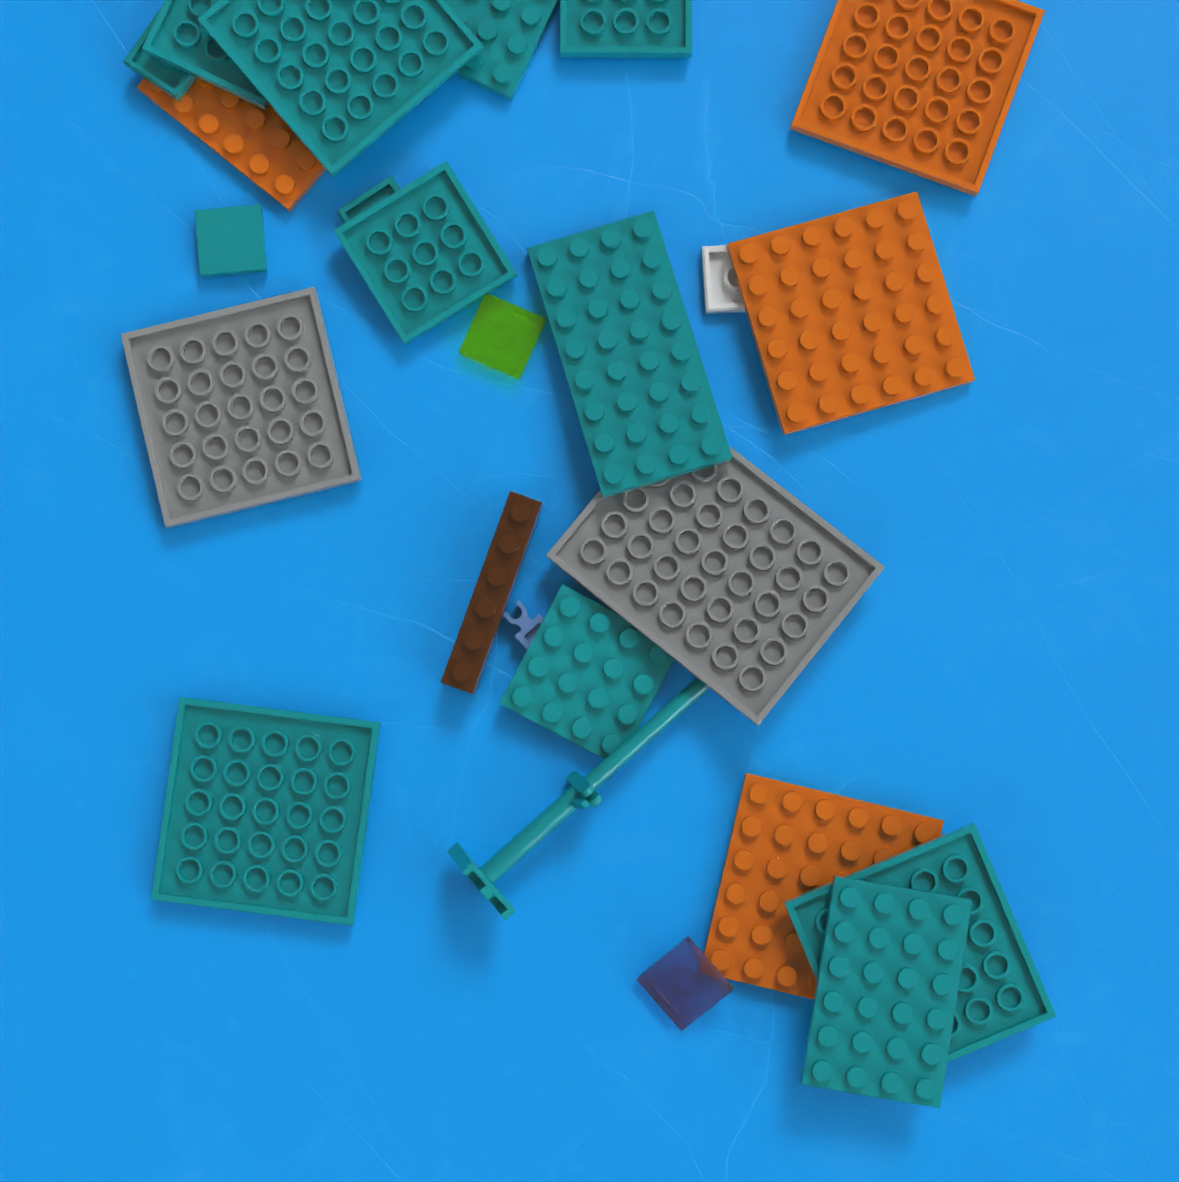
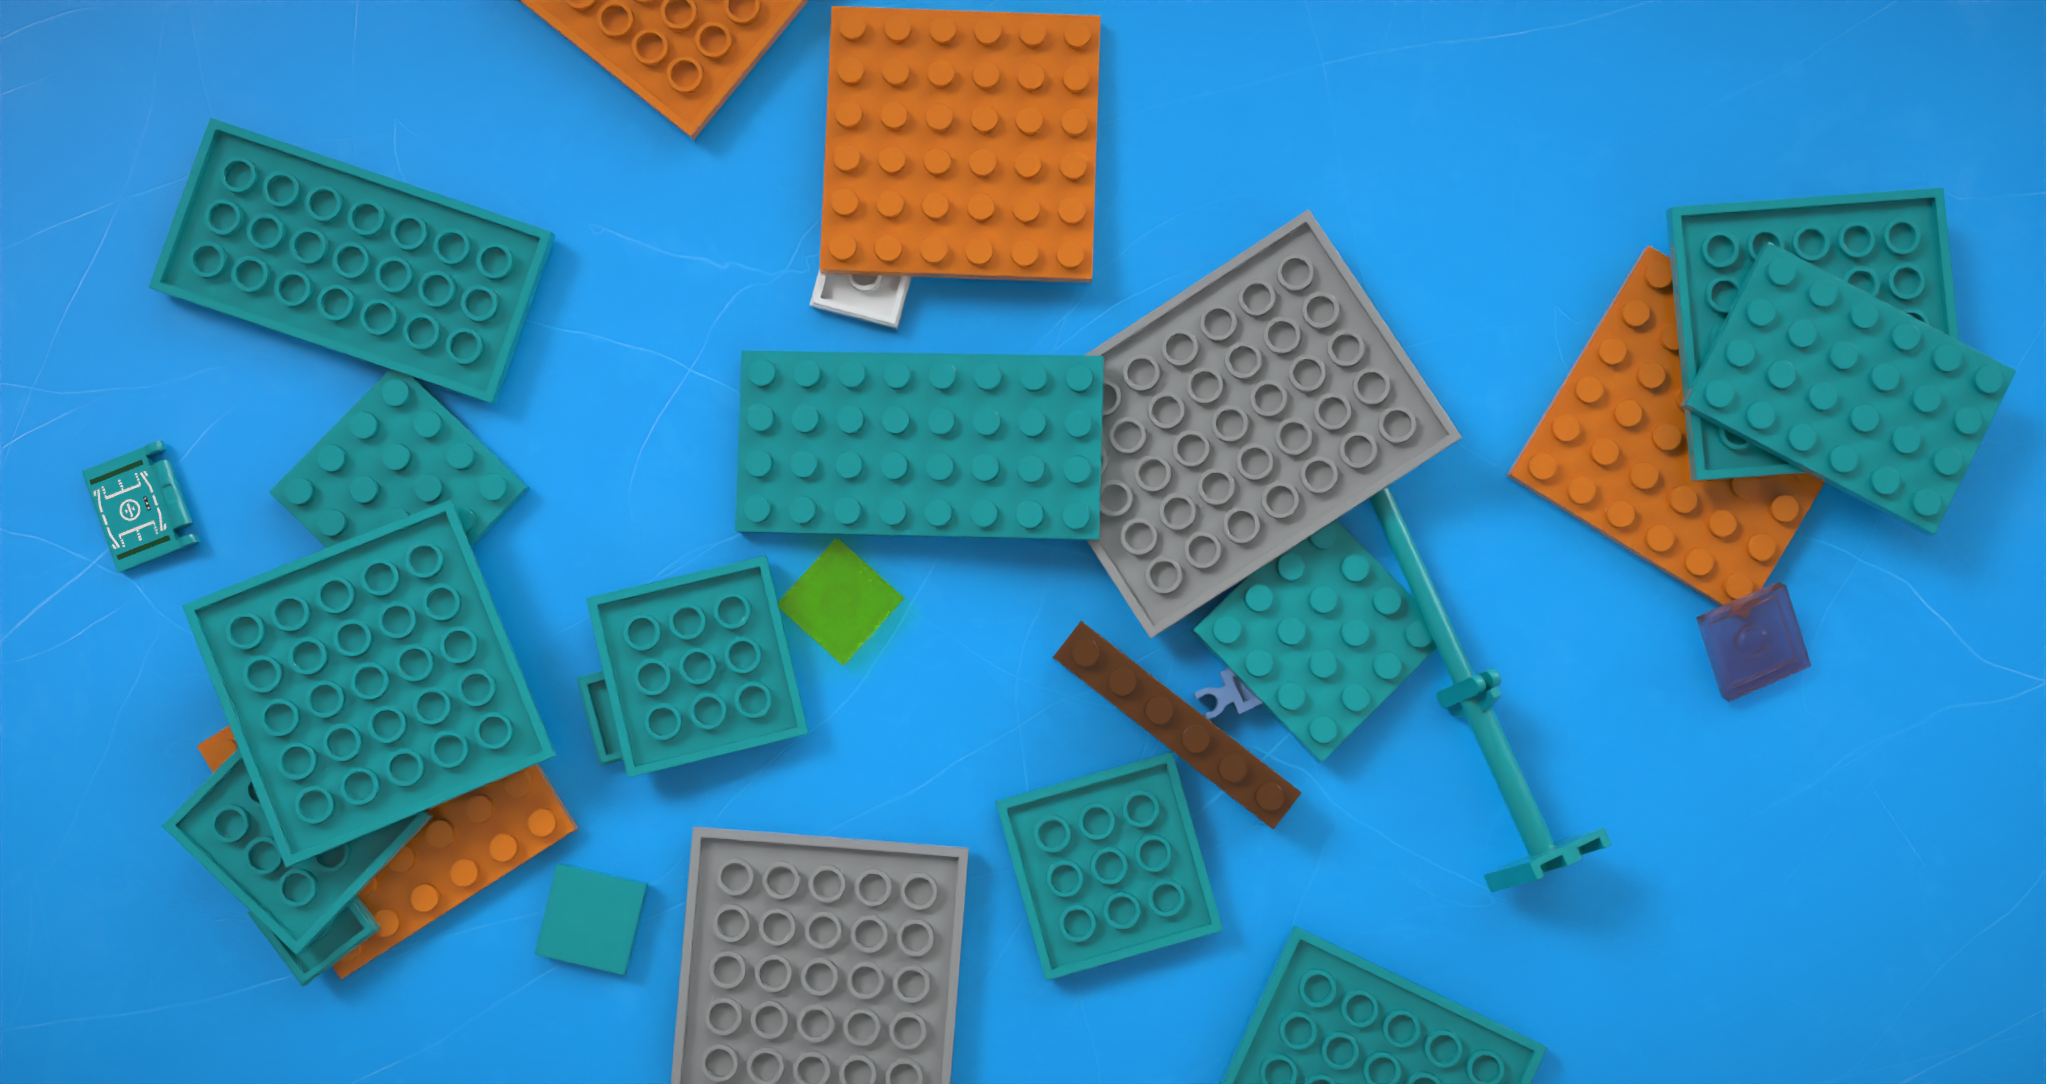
camera: 80 degrees left, 0 degrees up
none -> teal plate [996,751,1223,981]

